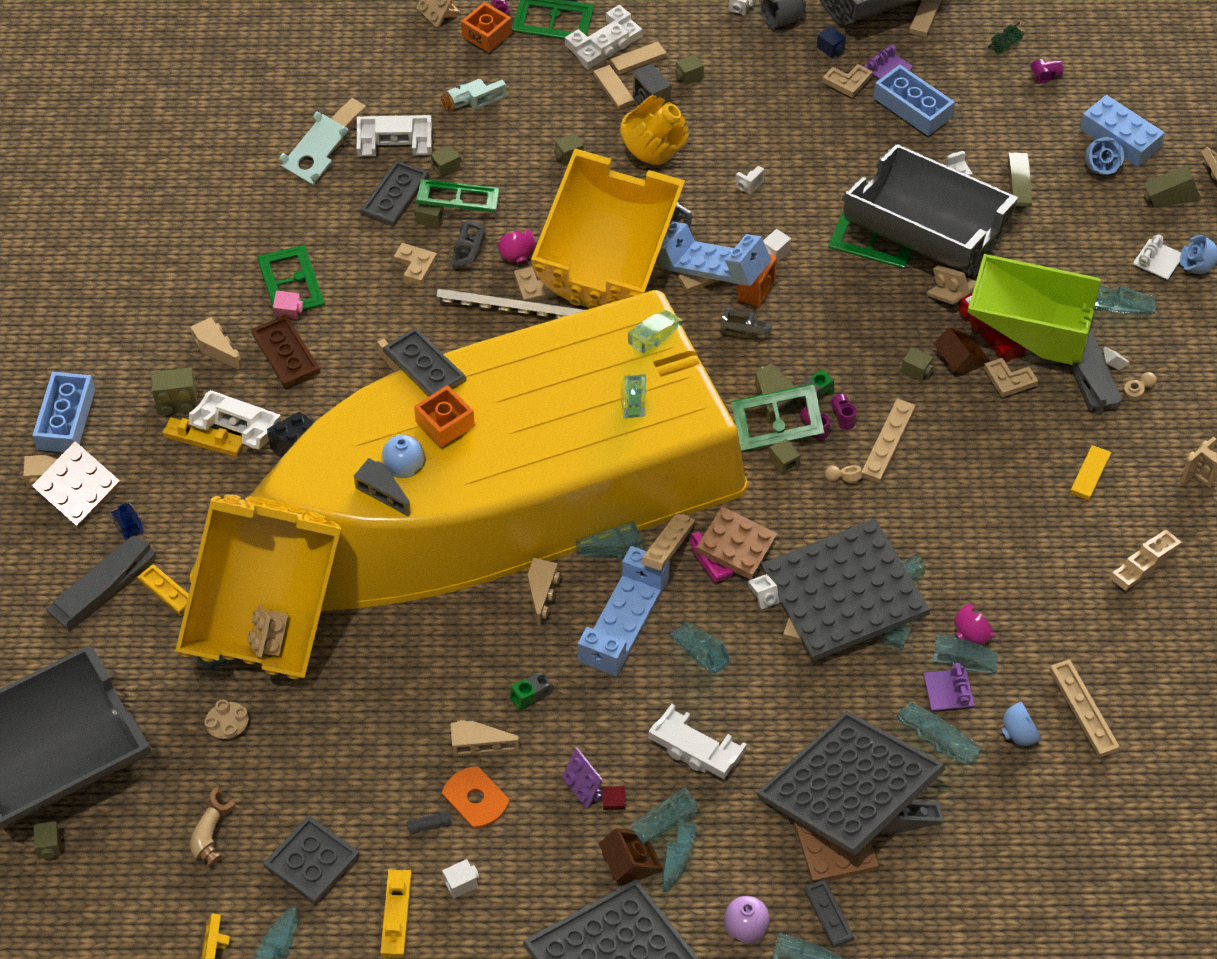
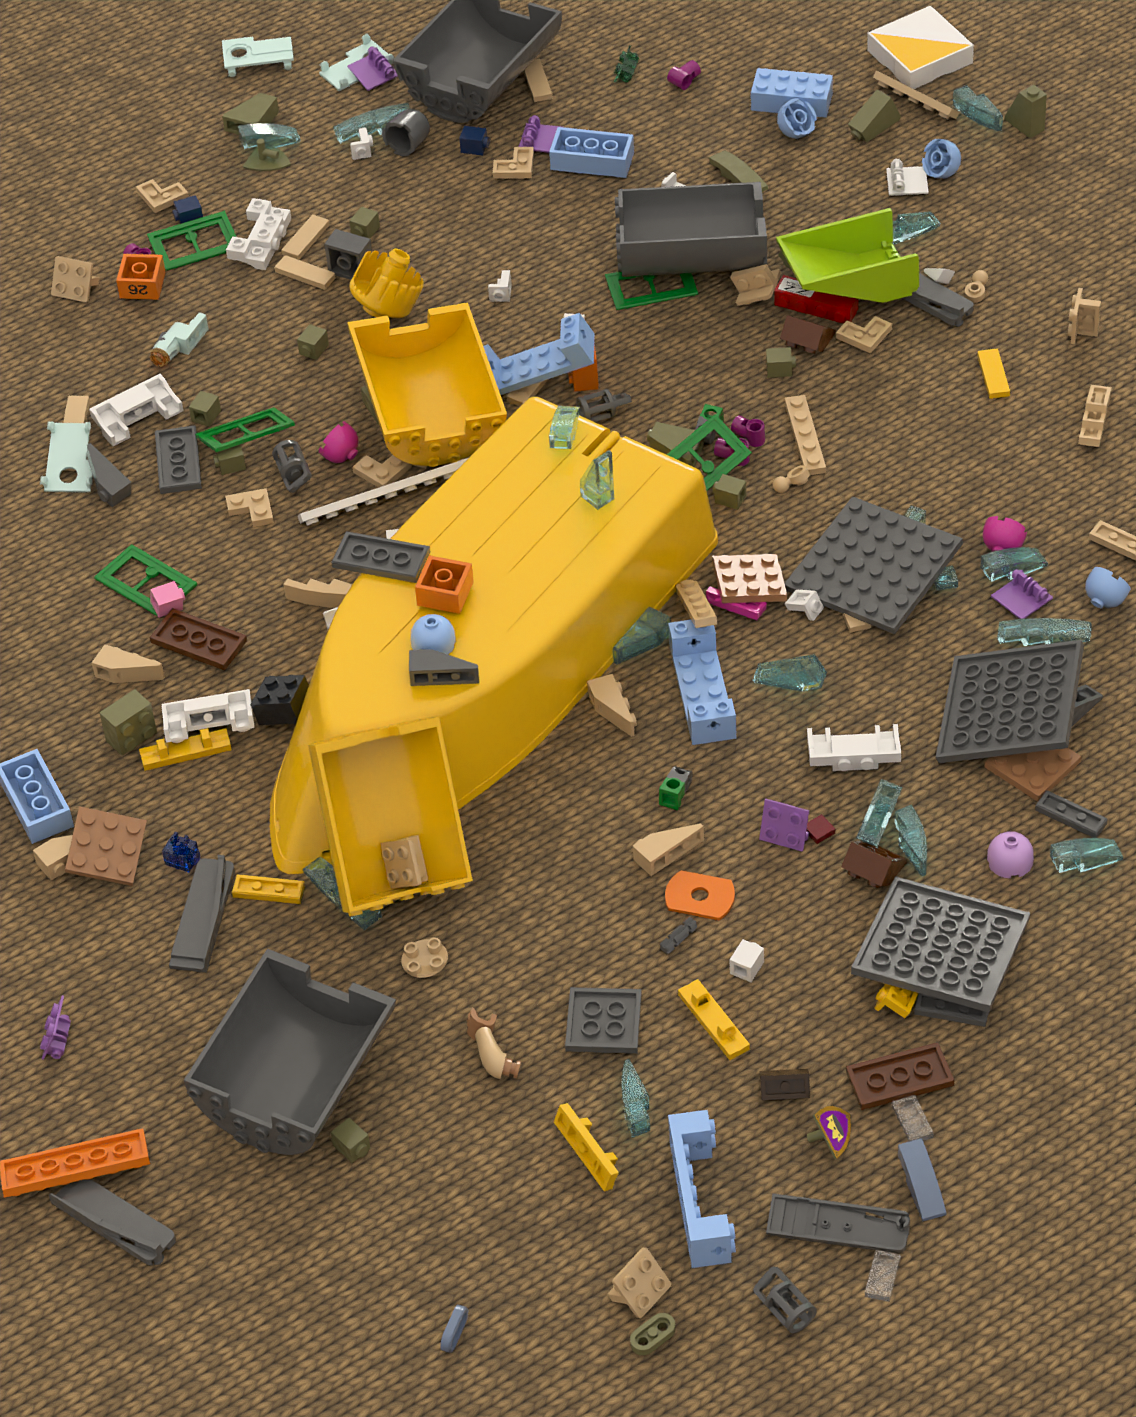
camera: 30 degrees left, 5 degrees down
none -> dark grey slope [87,443,131,507]

